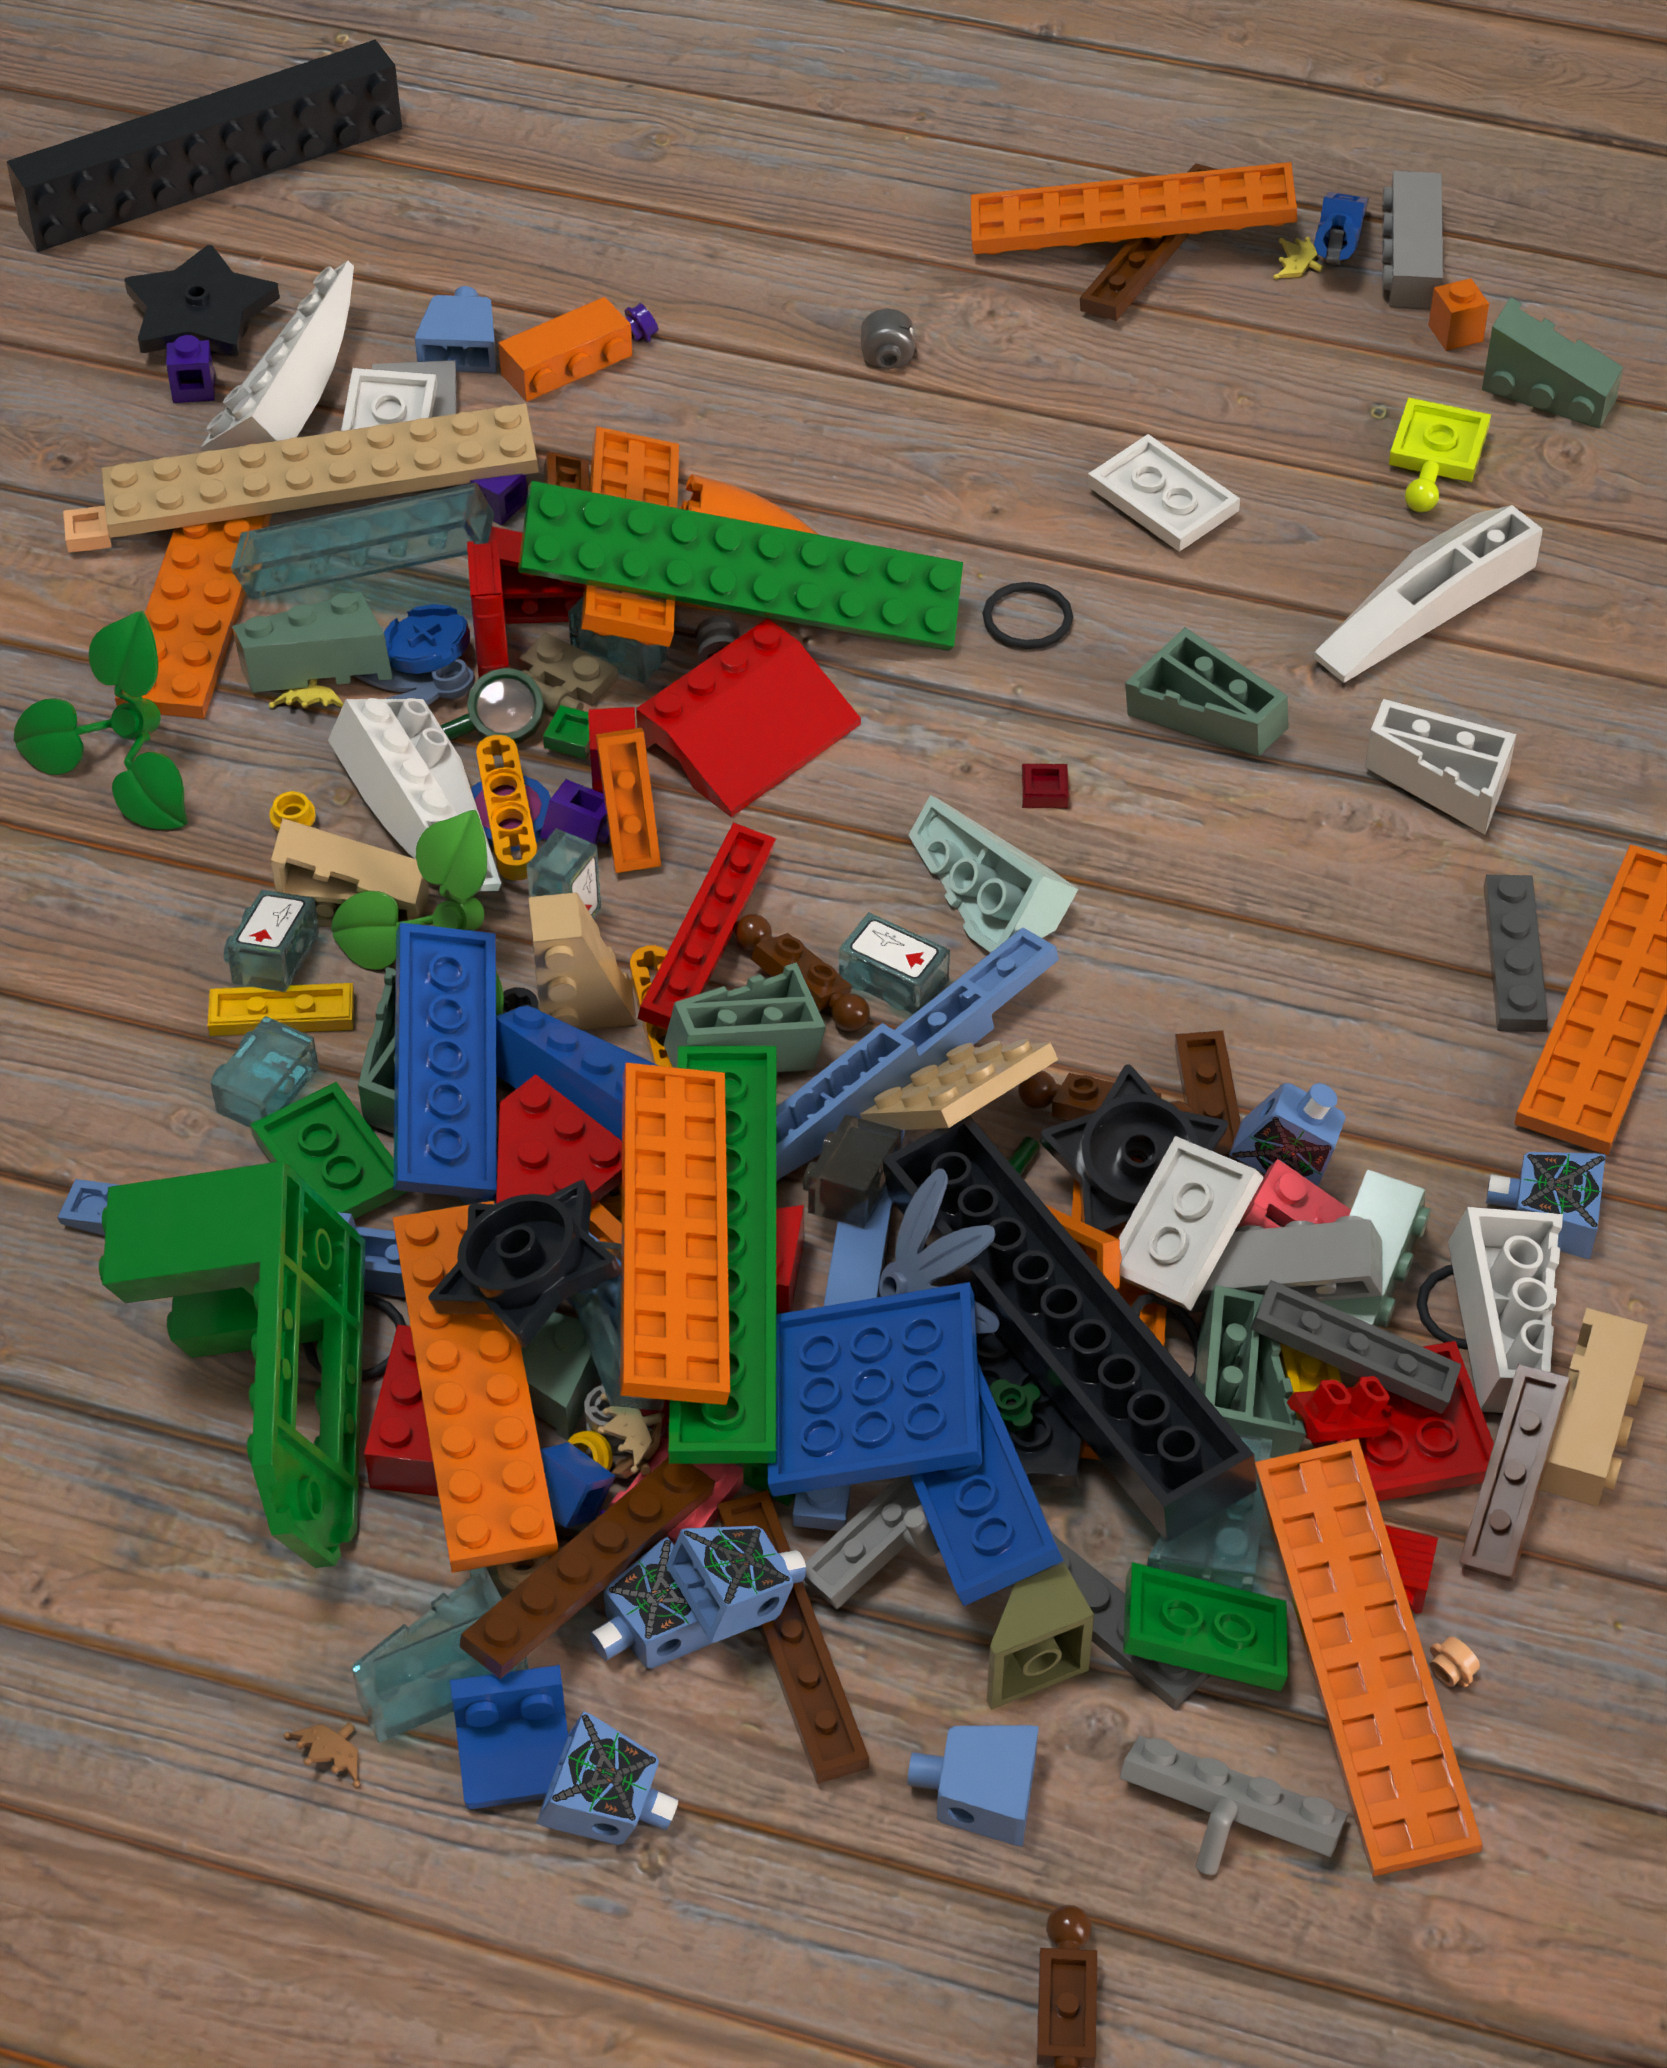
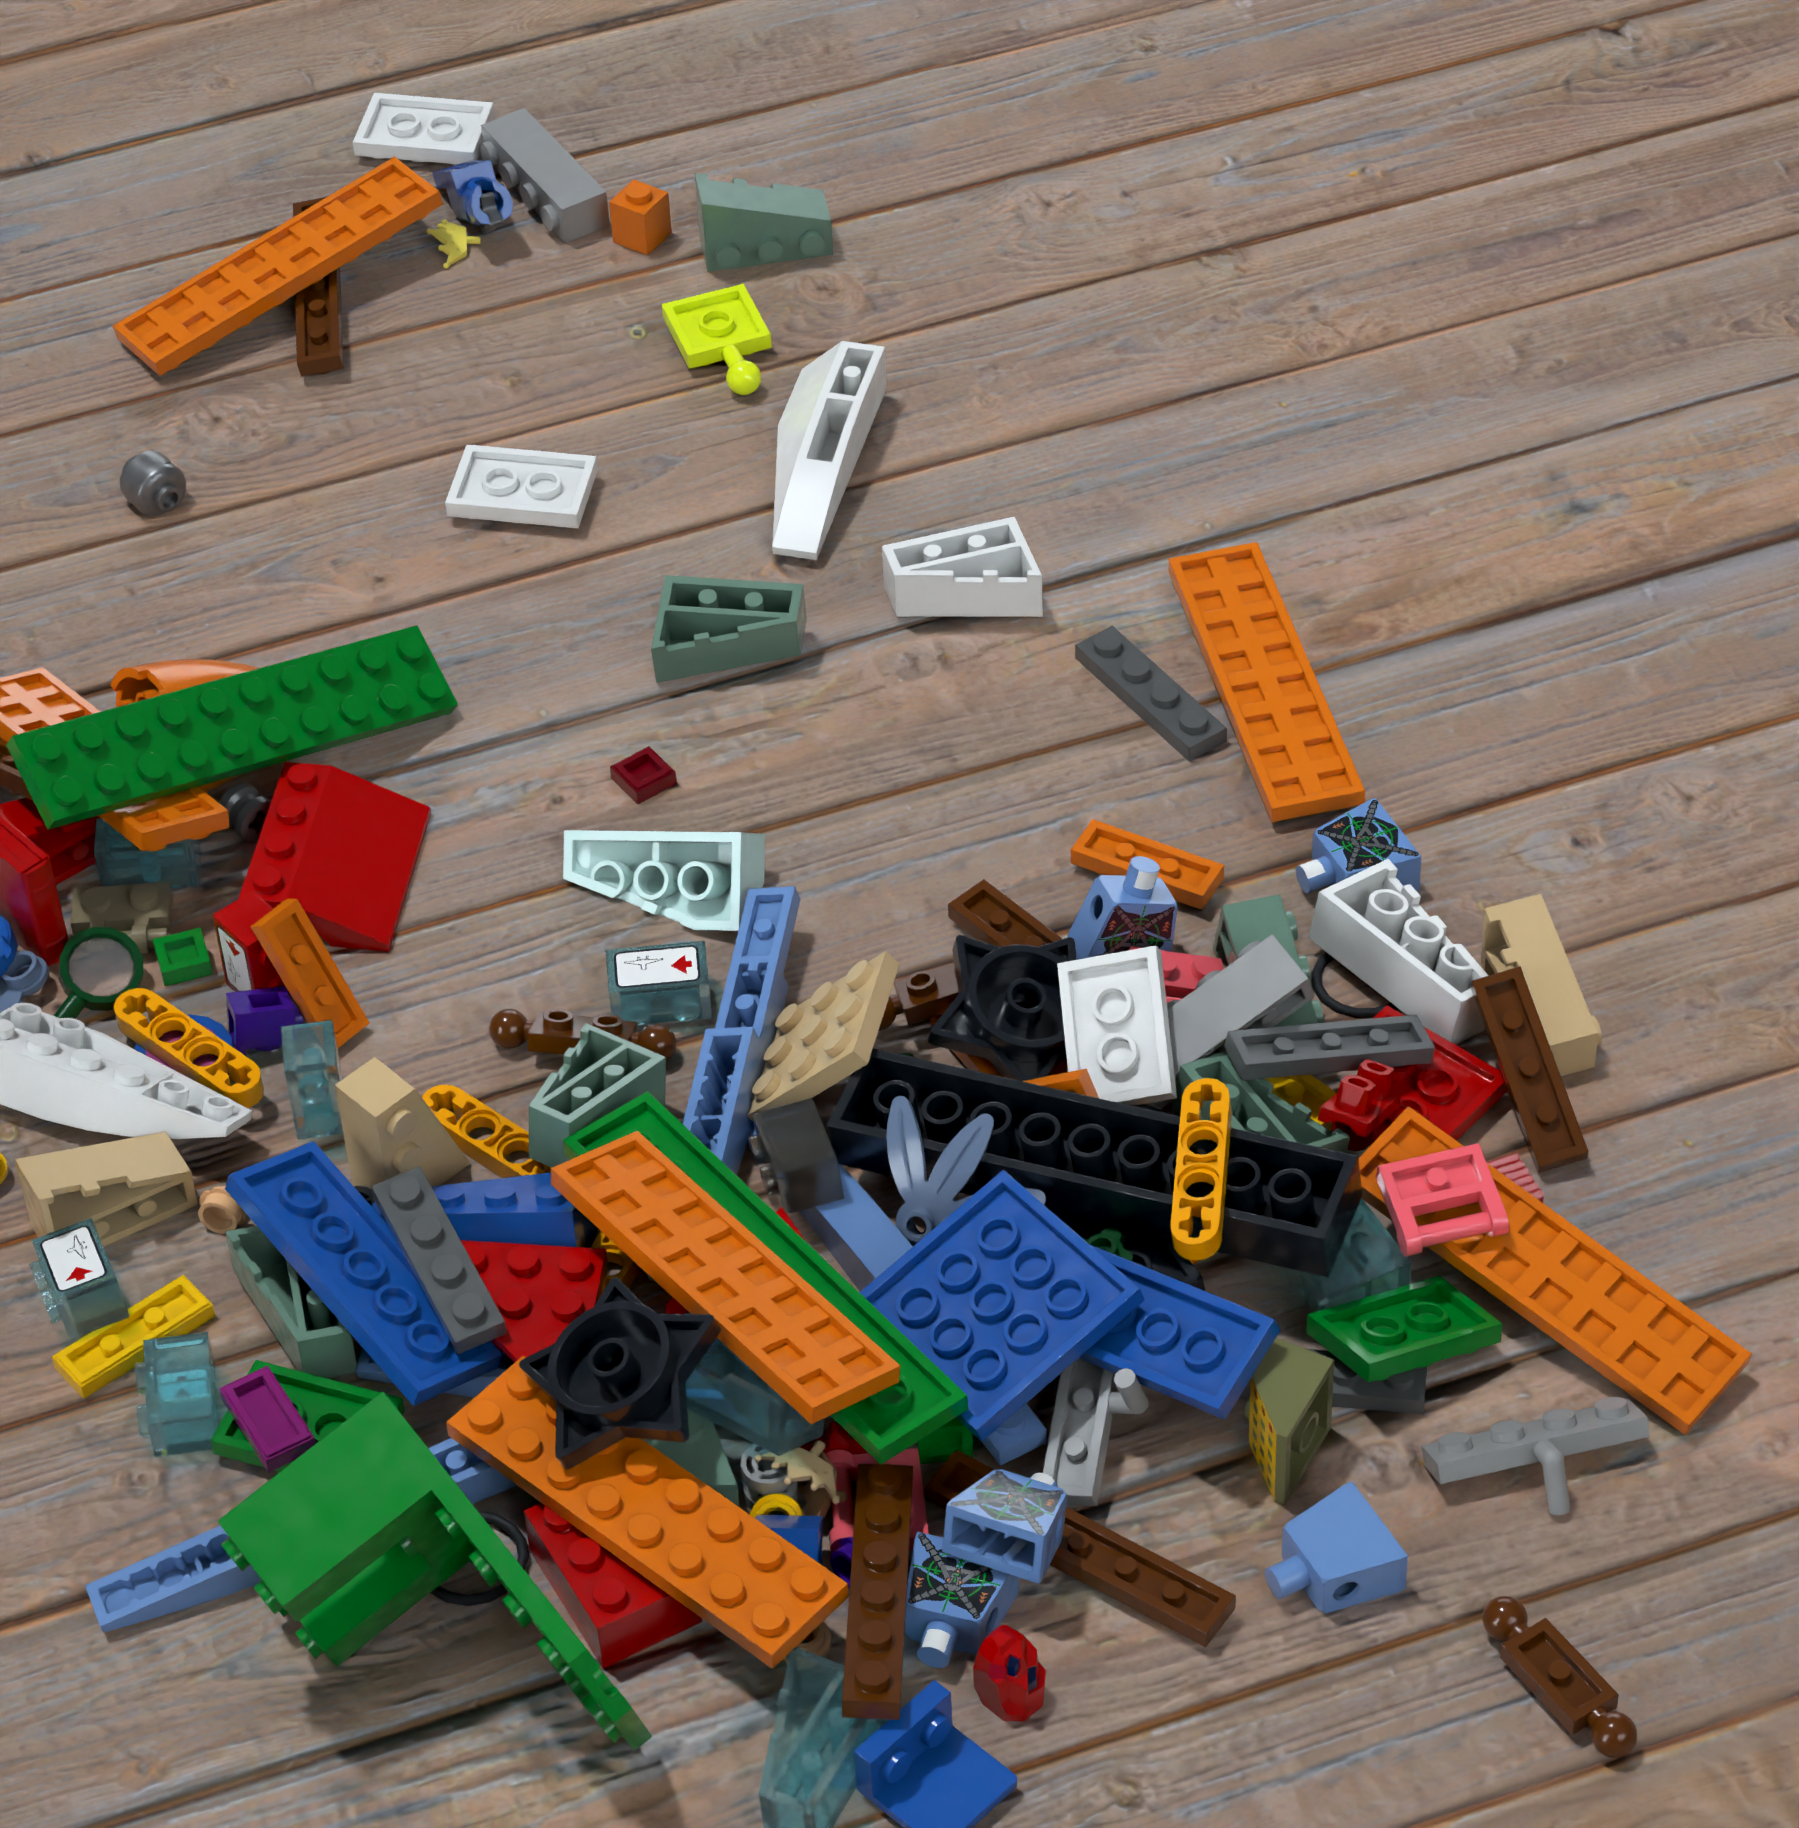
camera: 35 degrees left, 5 degrees down
bright green plant [331,810,504,1016] -> none
torso [536,1711,678,1845] -> none
red plate [637,822,776,1030] -> none
black piece [982,582,1073,649] -> none
light nougat plate [1429,1637,1480,1687] -> none
none -> magenta tile [219,1366,316,1473]
none -> white plate [353,93,495,165]
none -> dark grey plate [371,1166,507,1355]
none -> red rock [973,1625,1046,1722]
none -> orange plate [1071,819,1224,910]
none -> light orange beam [1170,1078,1232,1261]
none -> coral plate [1376,1143,1509,1257]

